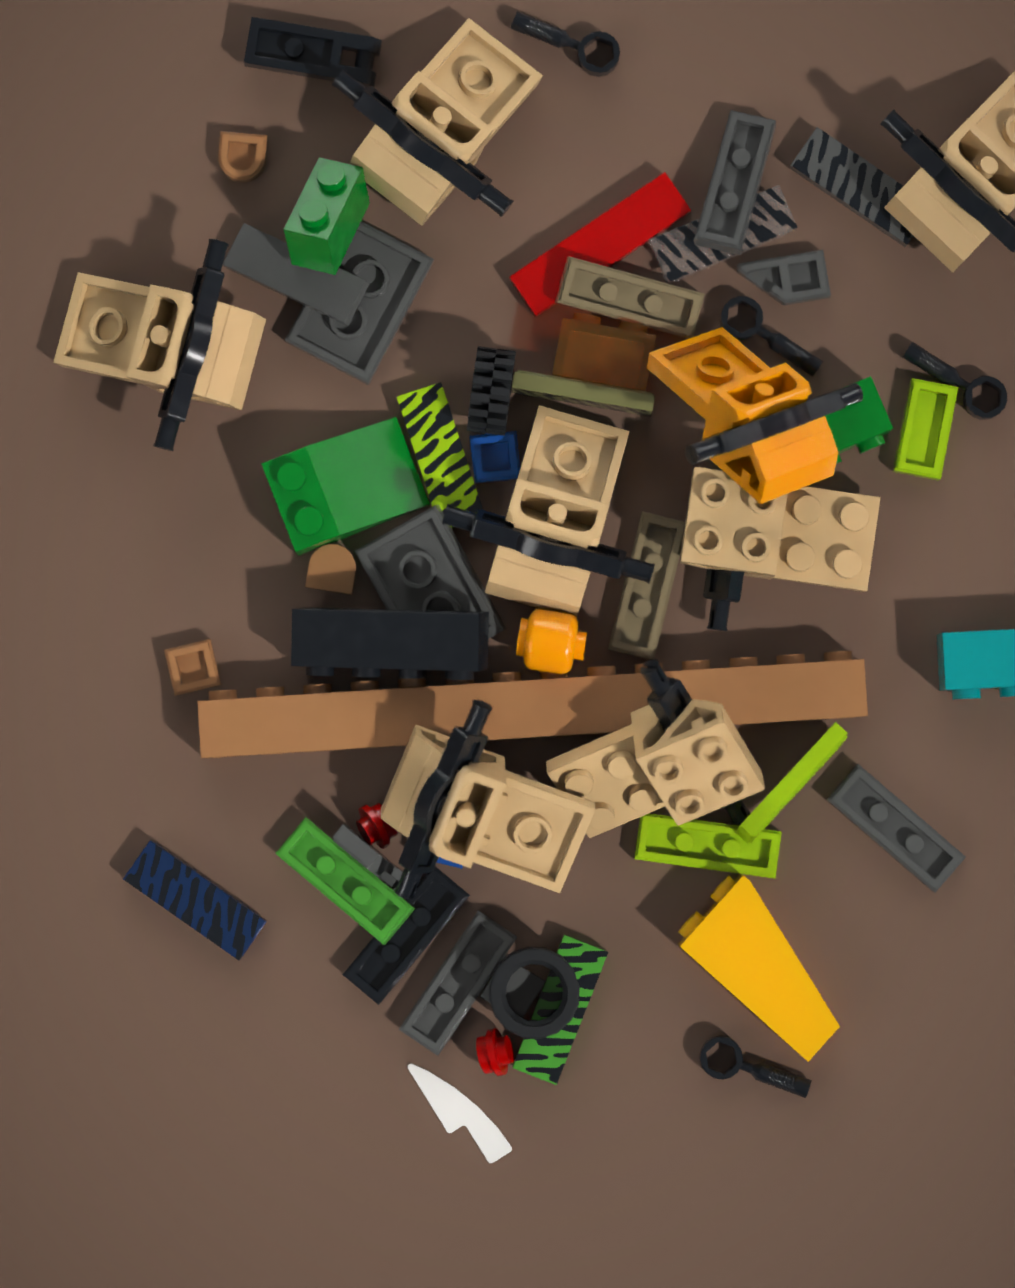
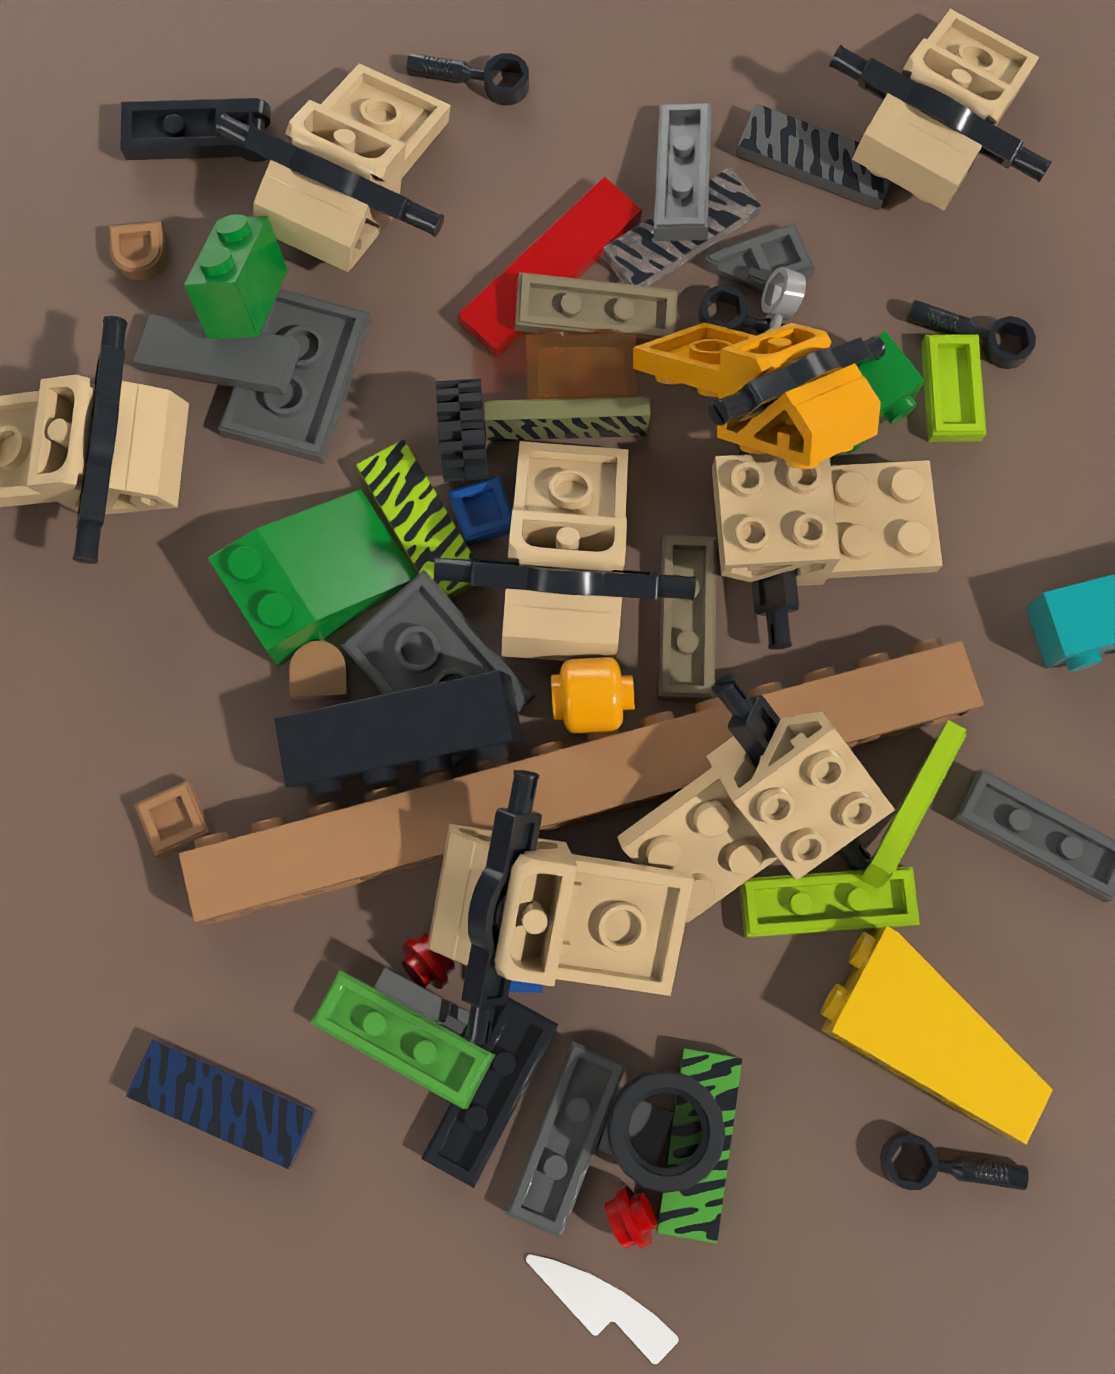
camera: 15 degrees left, 10 degrees down
none -> light grey piece [761,267,806,332]

